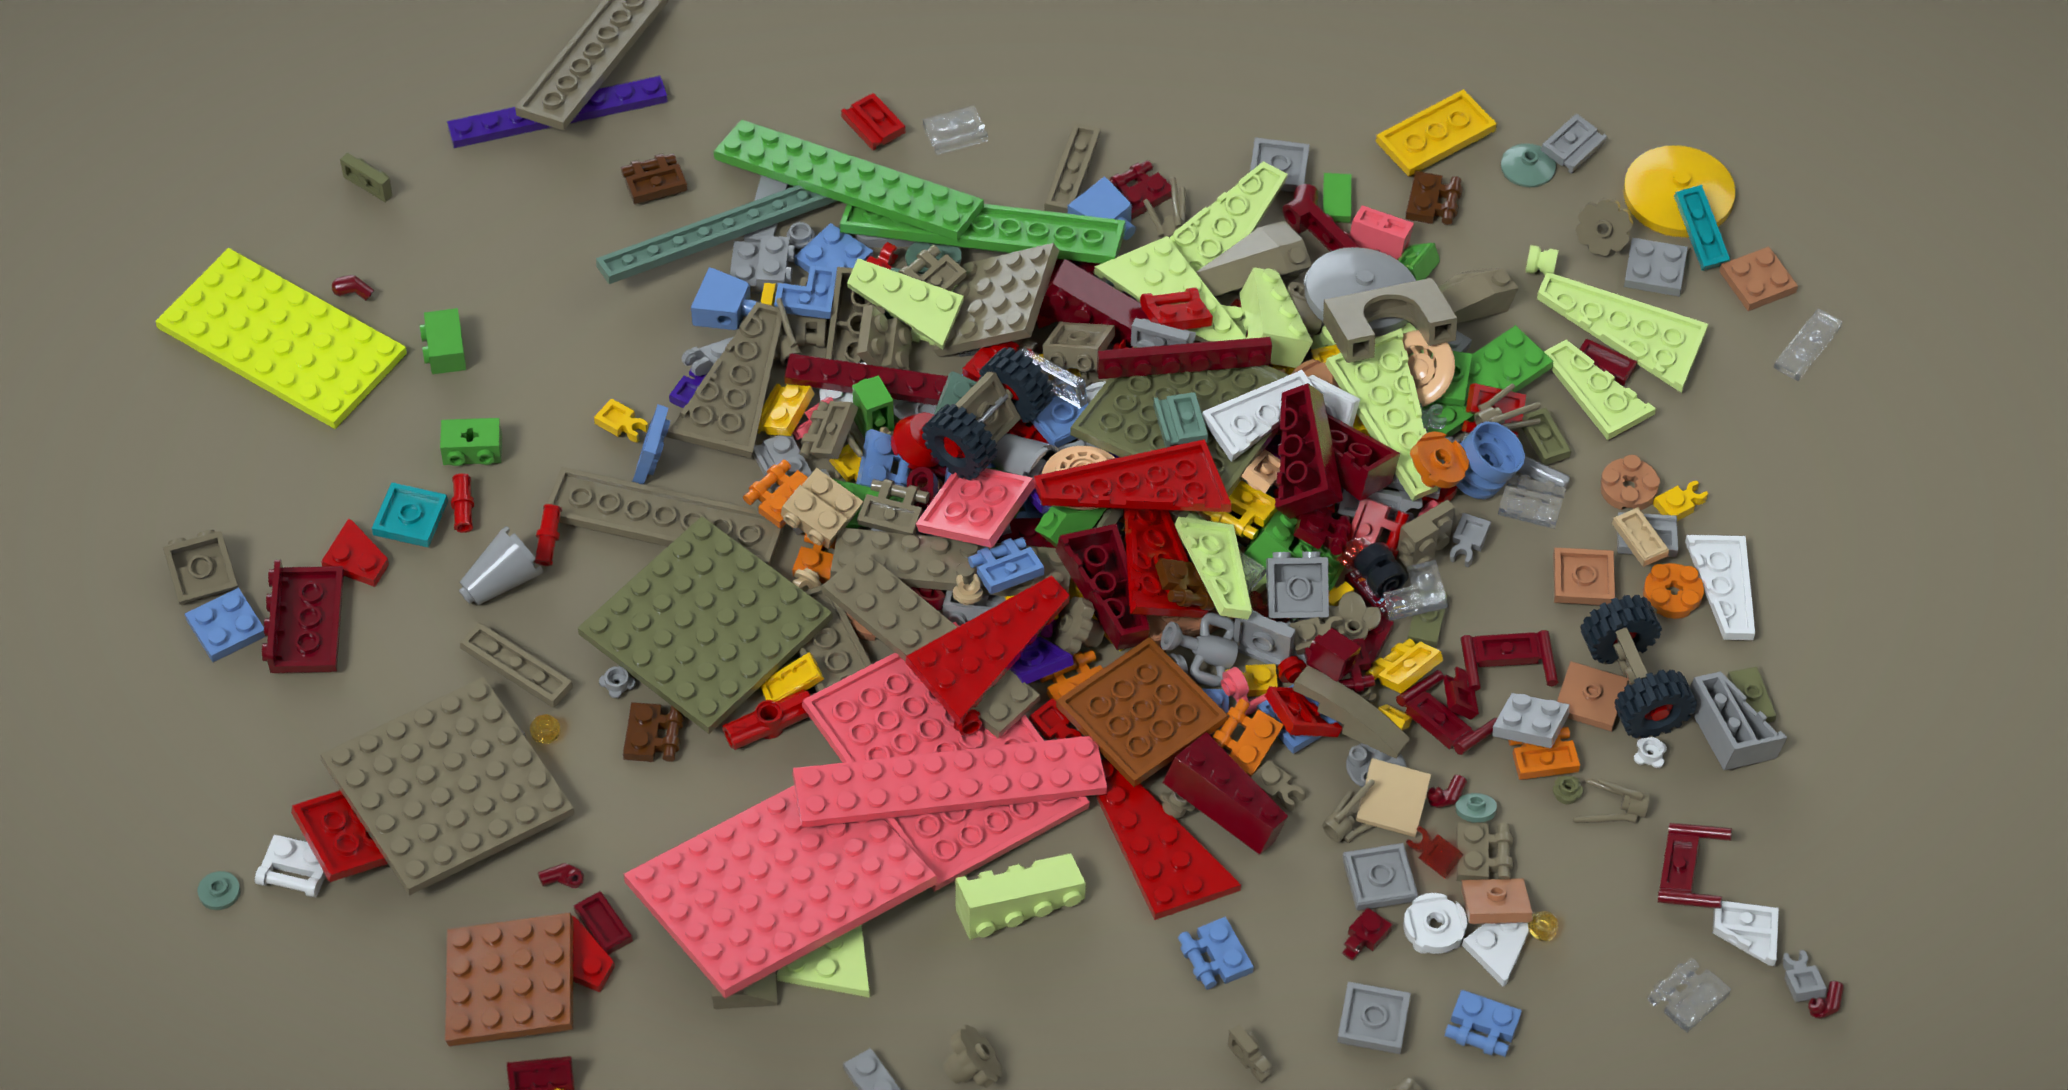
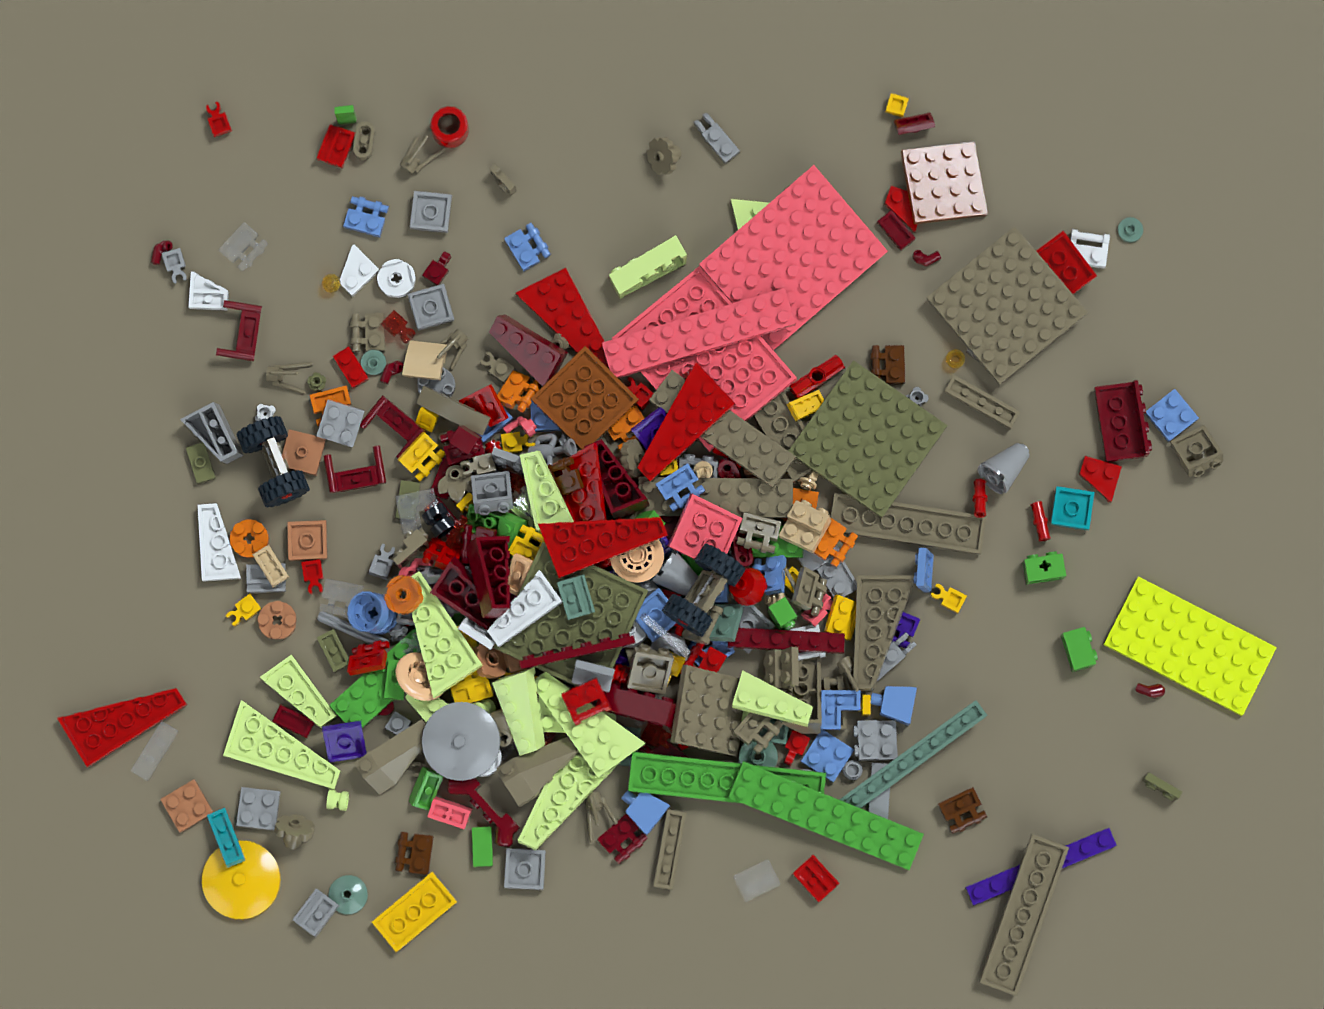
camera: 175 degrees right, 25 degrees up
dark tan arch [1323,278,1457,363] -> none
dark red plate [1444,666,1479,720] -> none
nougat plate [1461,879,1532,924] -> none
dark tan plant [1474,384,1541,430] -> none
none -> red wing [57,688,187,767]
none -> red plate [301,559,324,595]
none -> dark purple tile [322,721,367,763]
none -> red plate [333,346,369,389]

